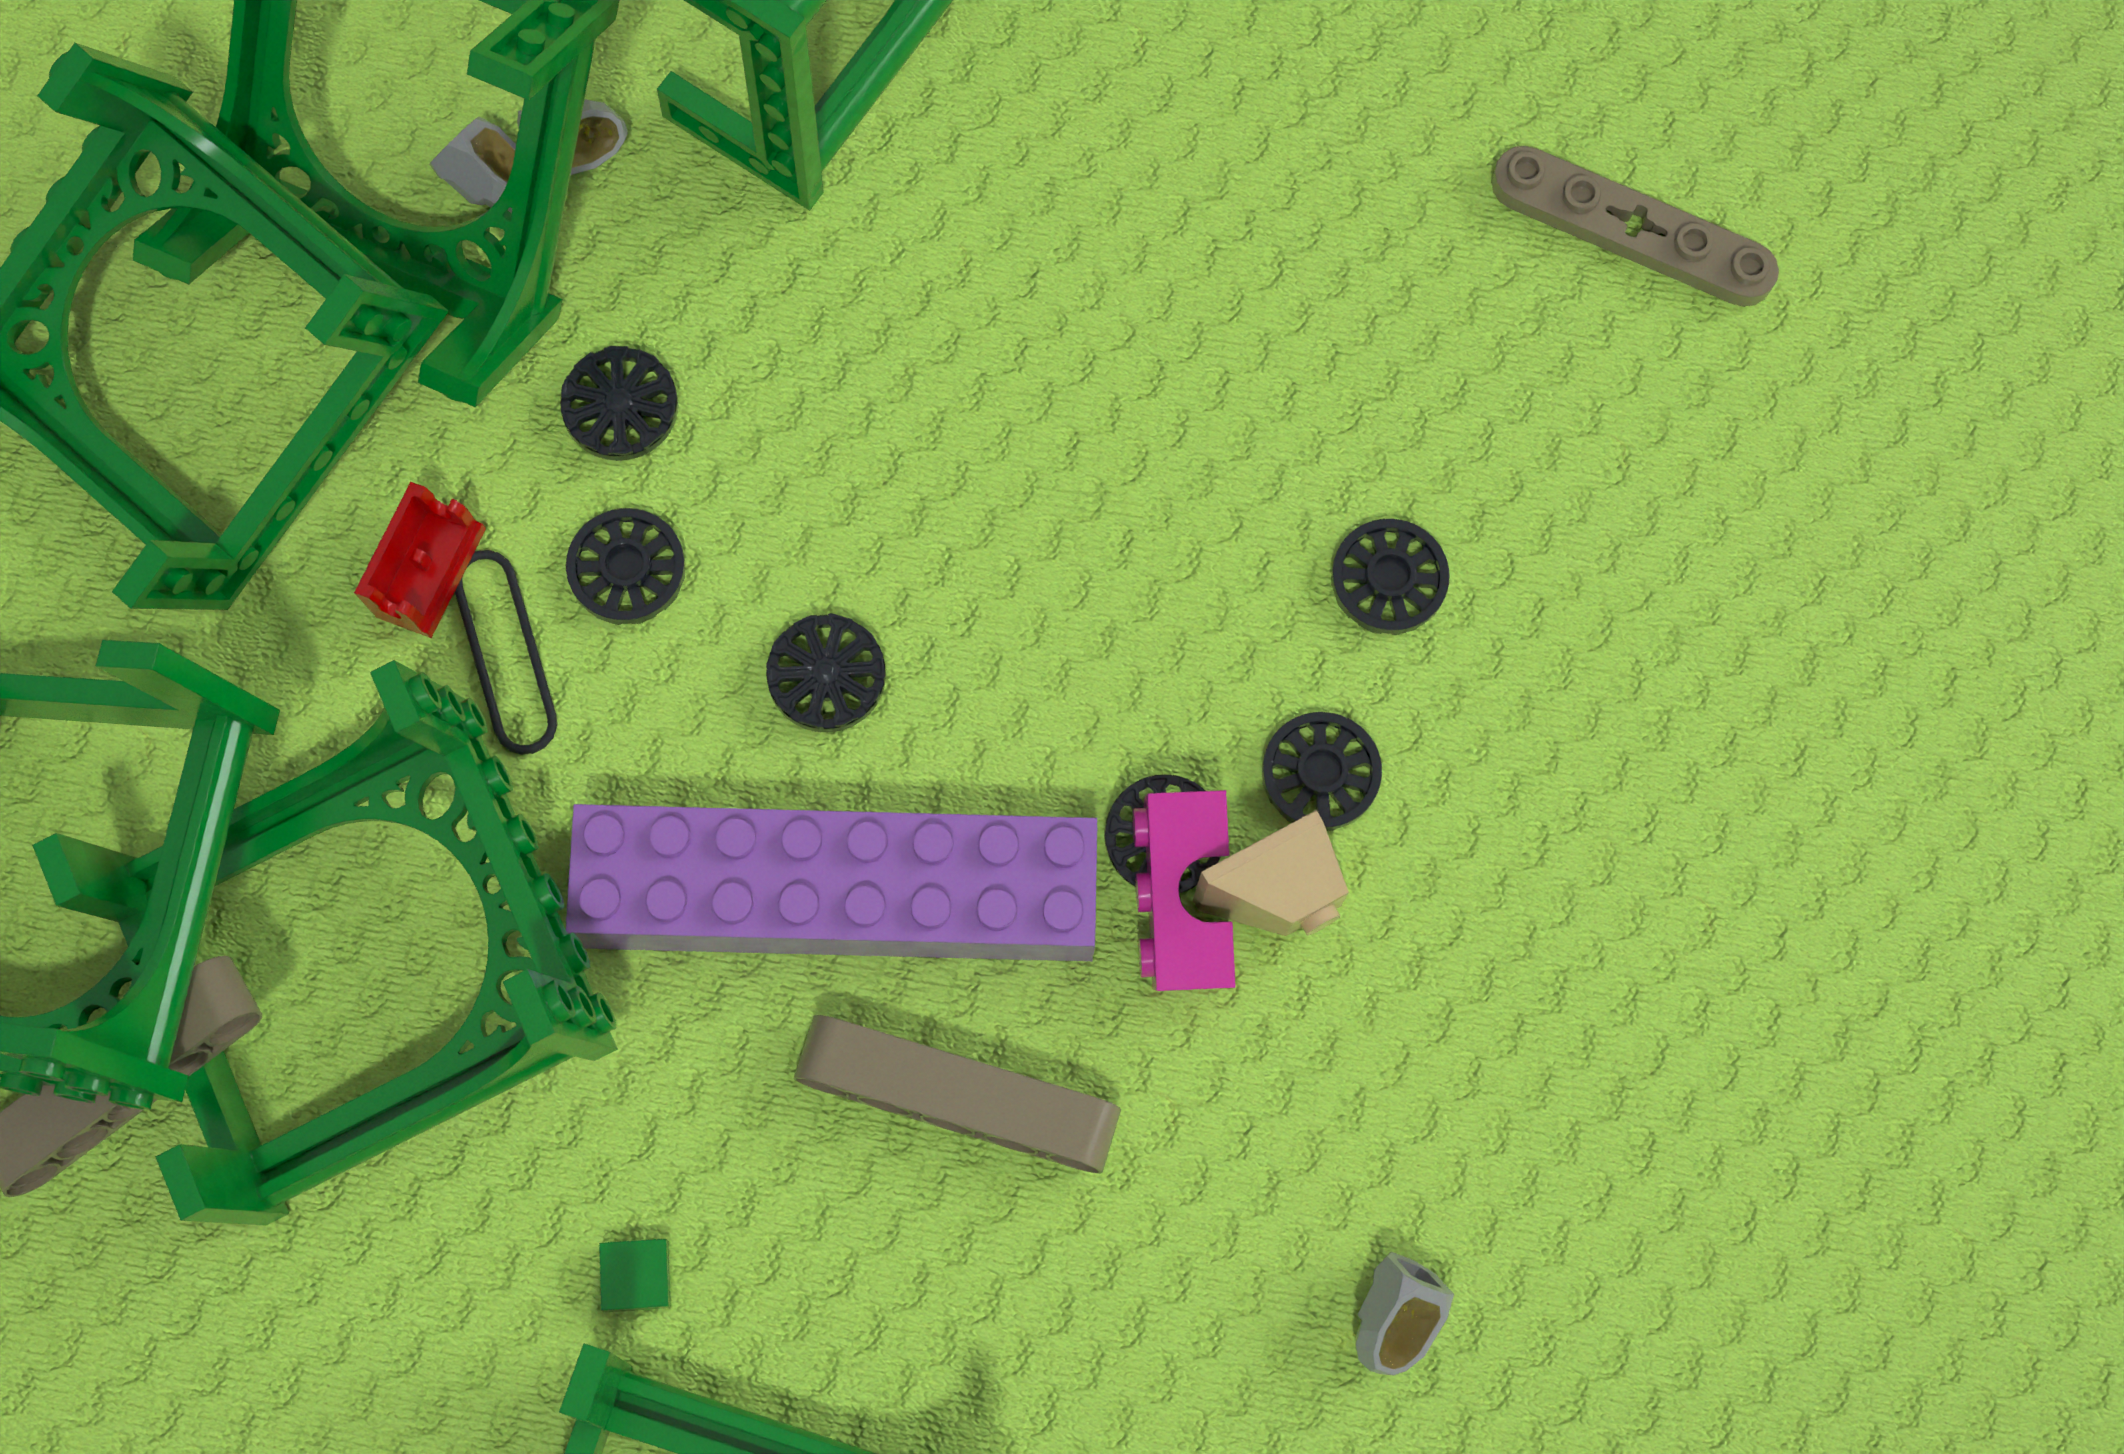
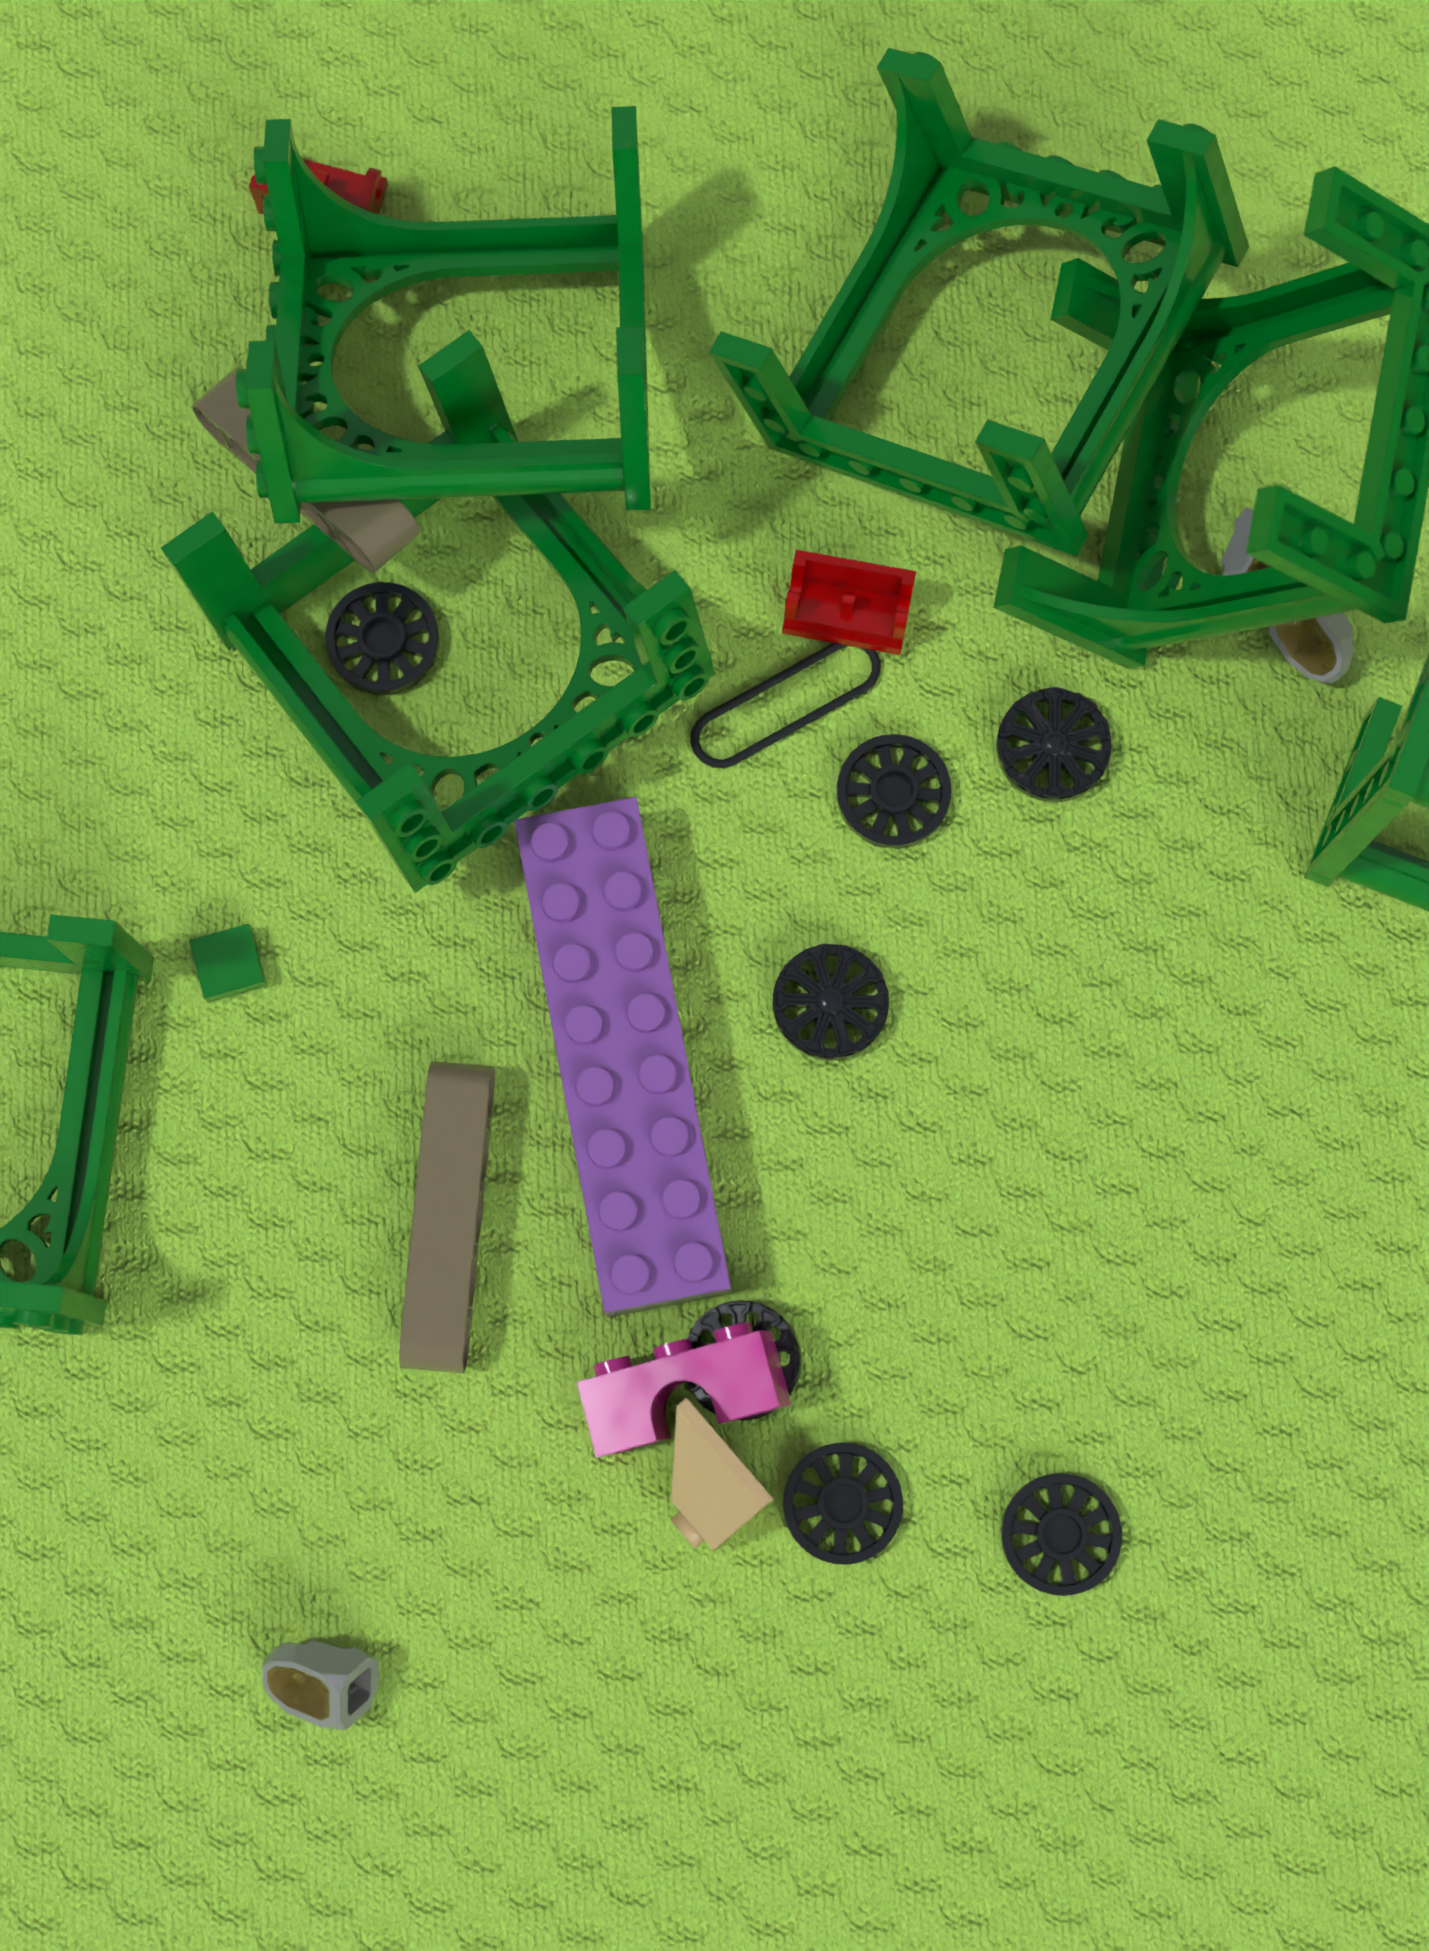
camera: 85 degrees right, 5 degrees up
none -> black wheel [325,582,440,696]

